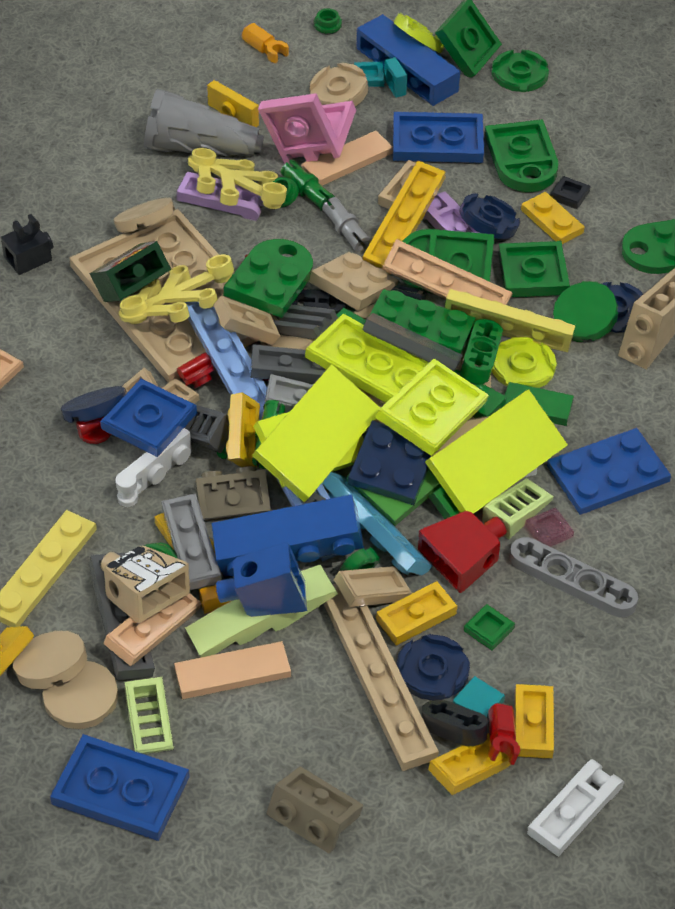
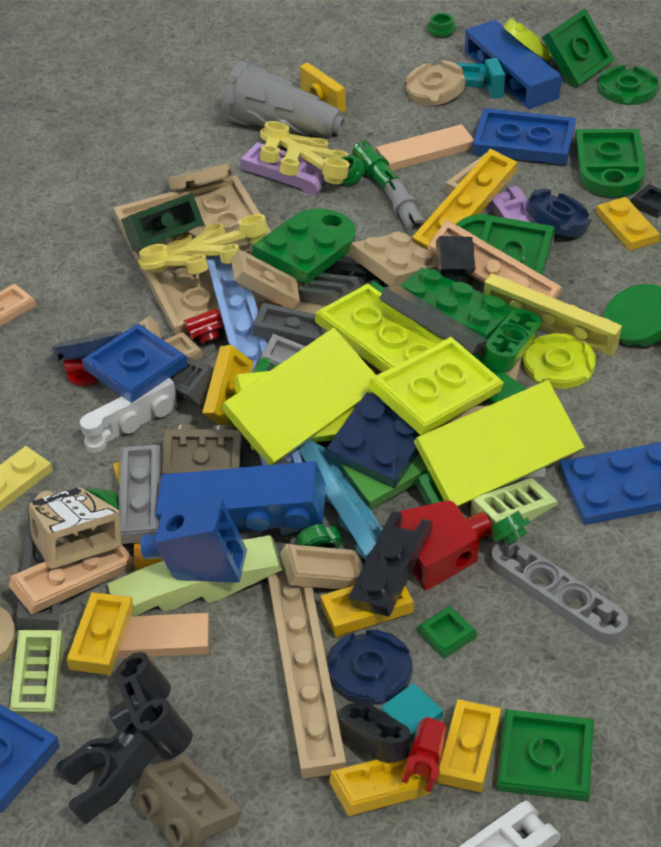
camera: 15 degrees right, 5 degrees down
black brick [1,214,54,275] -> none
light orange bar [242,23,289,63] -> none
bright pink bracket [258,93,356,164] -> none
green plate [498,241,570,297] -> none
green tile [505,382,574,426] -> none
clear pink tile [525,507,574,547] -> none
none -> black piece [57,652,193,824]
none -> yellow plate [67,592,134,675]
none -> black hinge [348,511,433,617]
none -> black tile [436,236,476,274]
none -> green plate [490,510,530,545]
none -> green tile [497,709,594,802]

